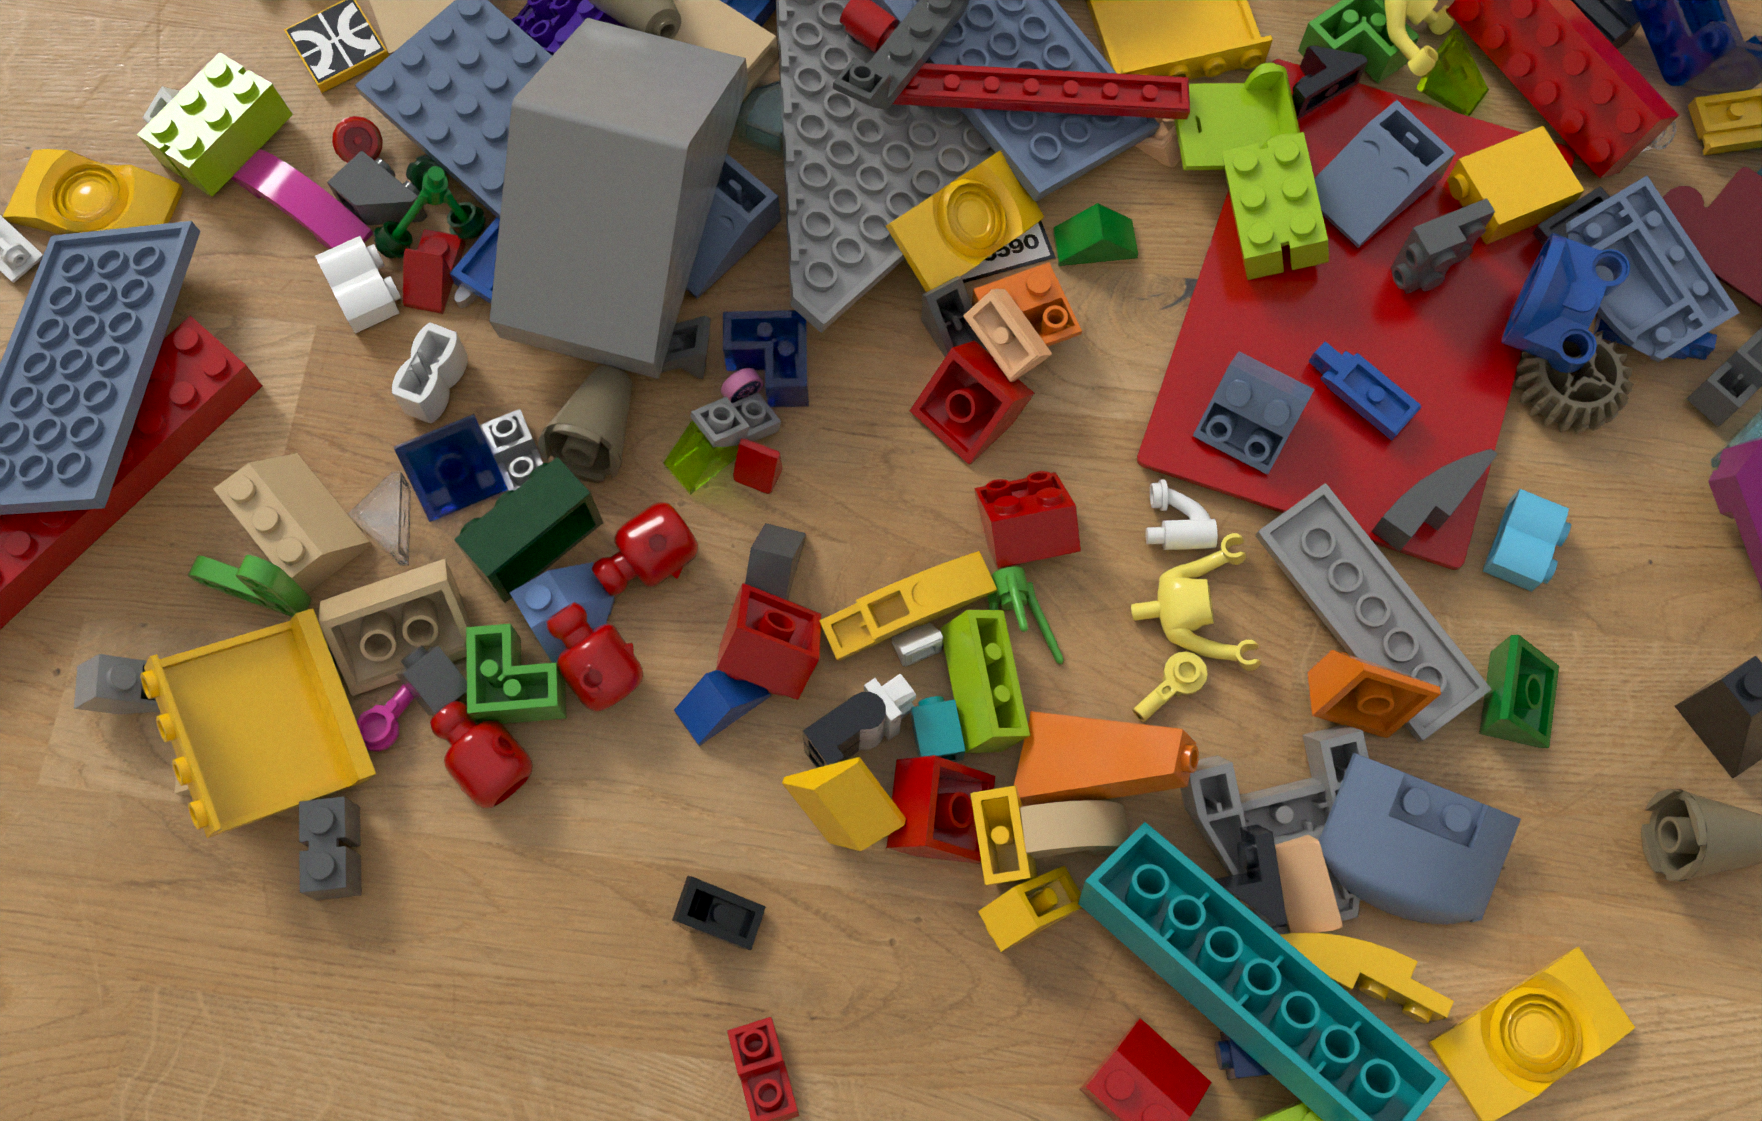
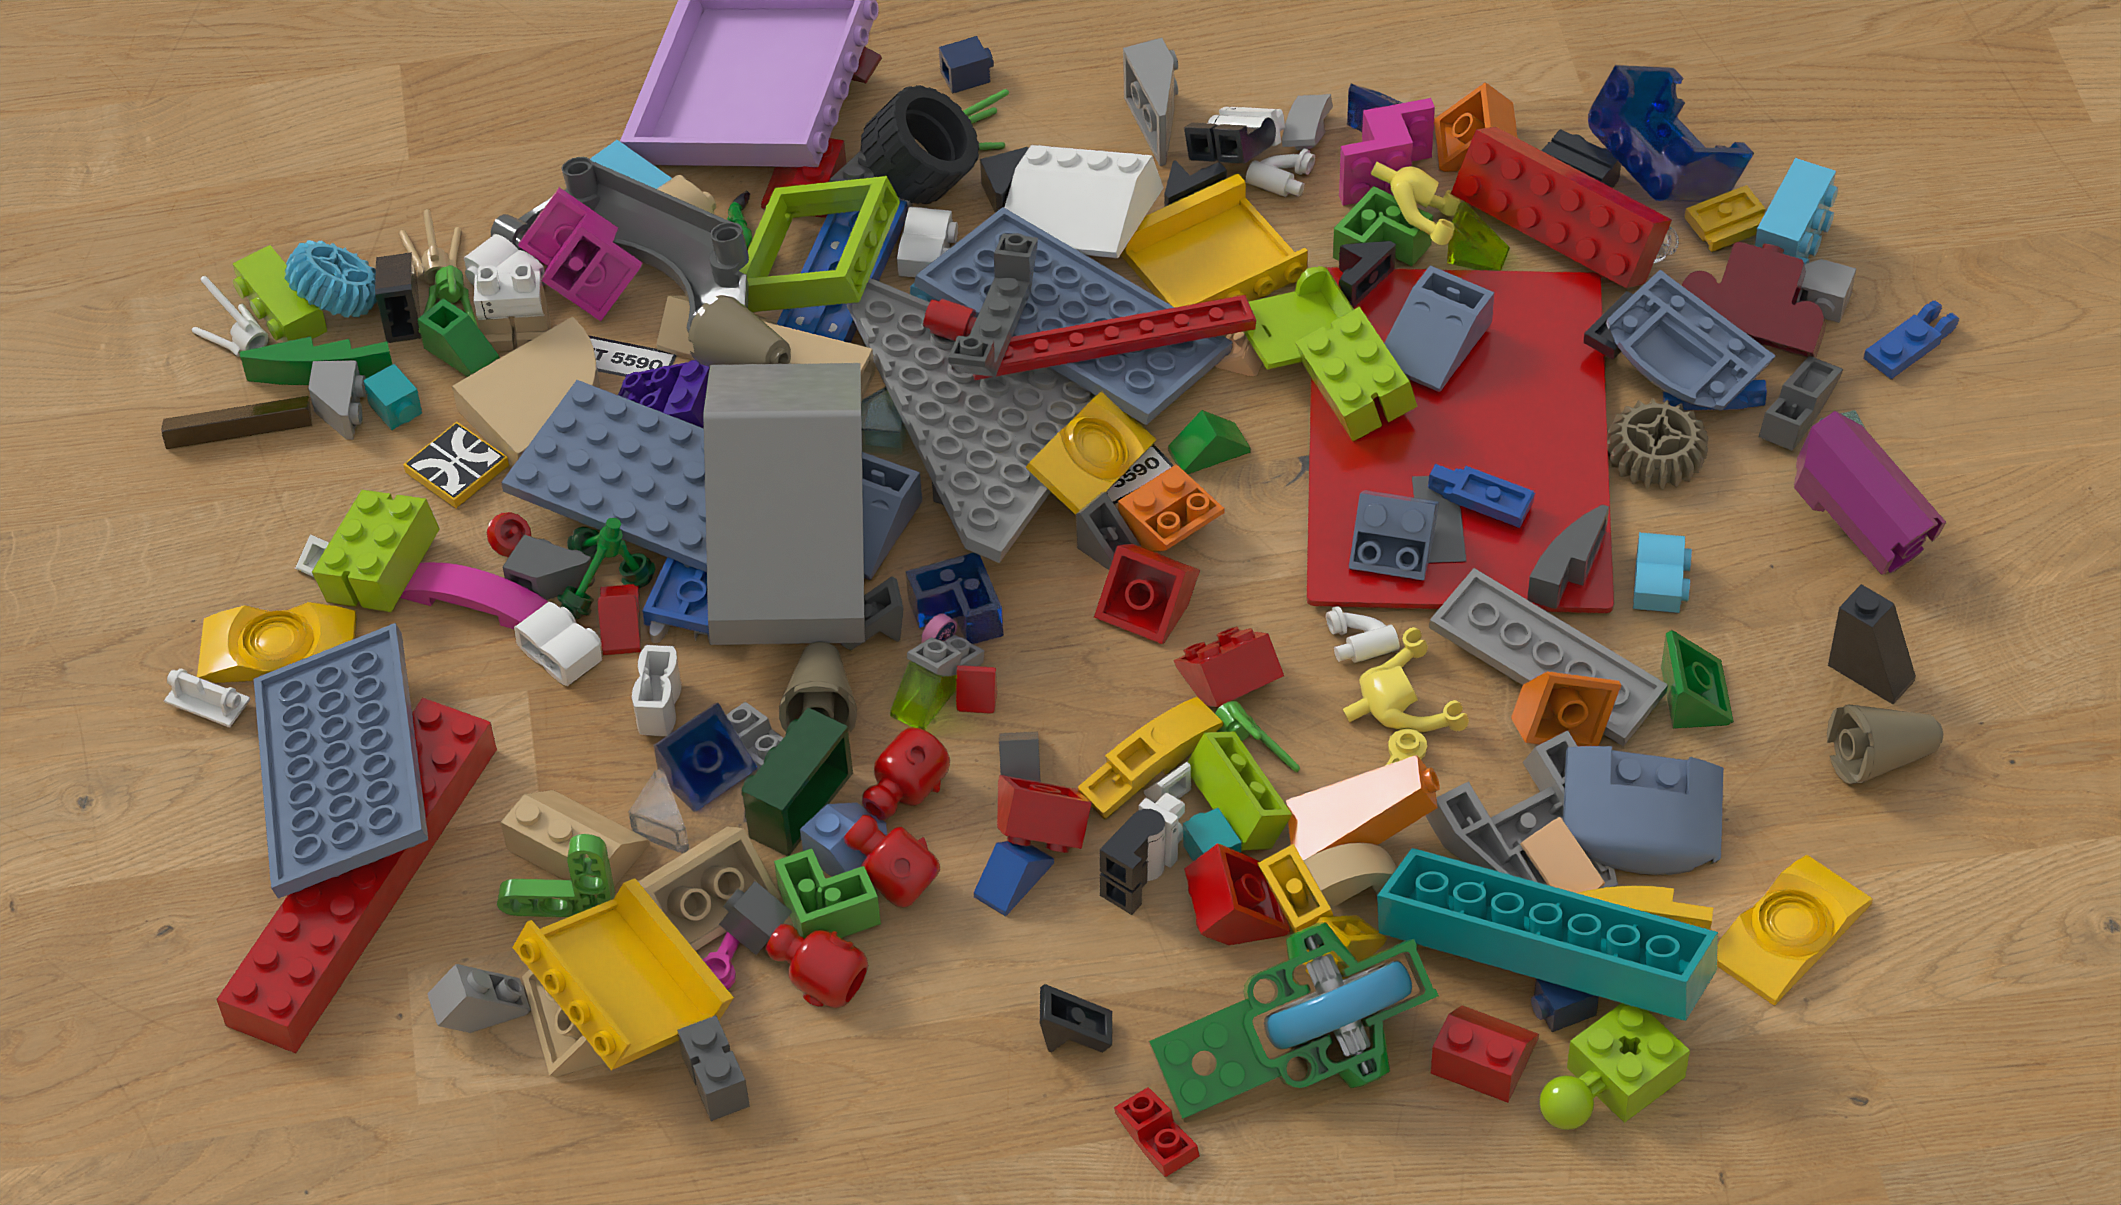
camera: 15 degrees left, 20 degrees down
yellow slope [782,757,906,851] -> none
light nougat slope [963,289,1052,382] -> none
black slope [1214,824,1287,925] -> none
dark grey plate [1391,198,1495,294] -> none
yellow brick [1447,126,1584,245] -> none
blue piece [1501,233,1630,373] -> none
none -> green piece [1148,922,1439,1119]
none -> dark grey sticker [1412,476,1466,563]

